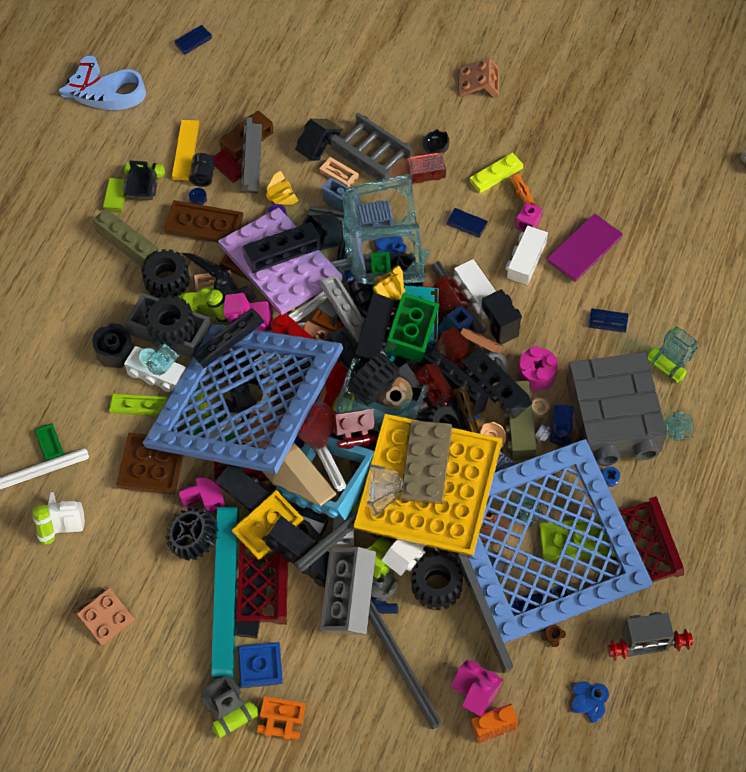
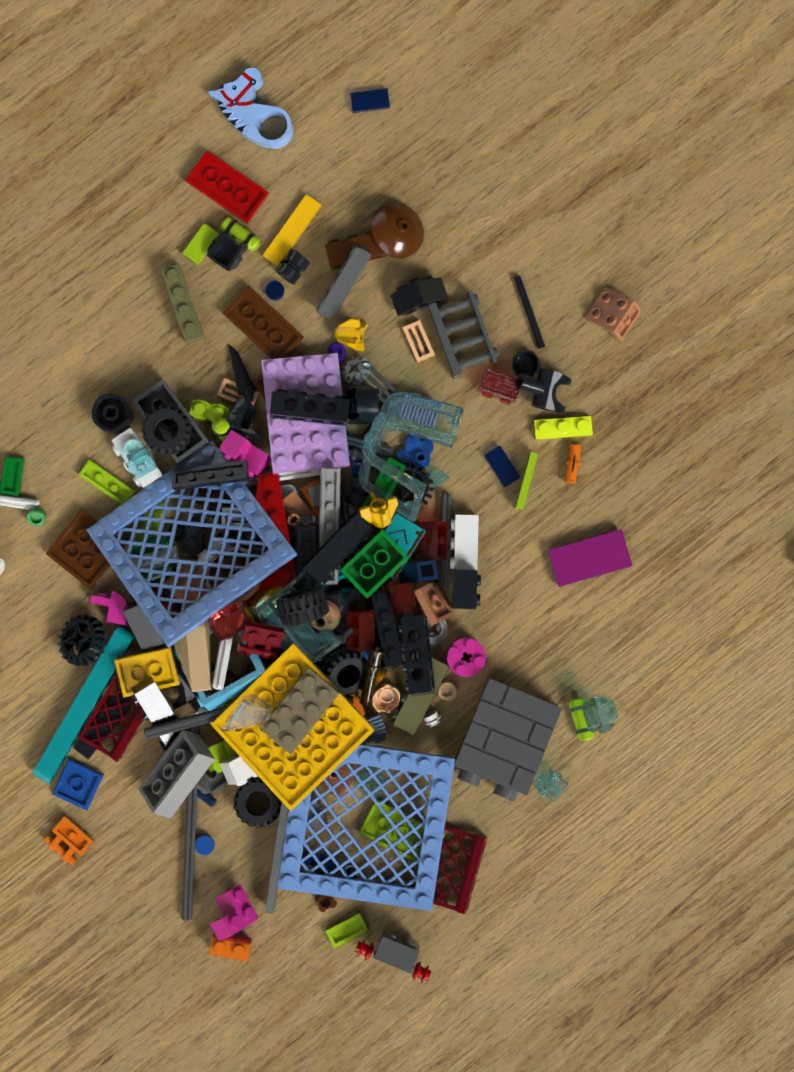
camera: 30 degrees right, 25 degrees up
black tyre [141,249,190,299] -> none
dark grey piece [201,675,258,738] -> none
dark red tile [213,150,241,183] -> none
sand blue brick [322,177,361,215] -> none
white brick [505,226,548,285] -> none
dark pink brick [516,202,543,232] -> none
clear blue brick [550,404,574,446] -> none
blue plate [571,681,609,723] -> none
clear blue tile [589,308,629,333] -> none
blue bush [602,467,620,487] -> none
none -> green tile [26,507,46,526]
none -> red plate [185,150,269,225]
none -> blue tile [195,835,215,855]
none -> lime tile [325,913,369,948]
none -> light grey gear [341,355,371,384]
none -> reddish brown dish [370,202,424,259]
none -> black bar [513,276,546,349]
none -> black connector [515,368,572,412]
none -> lime tile [515,452,538,510]

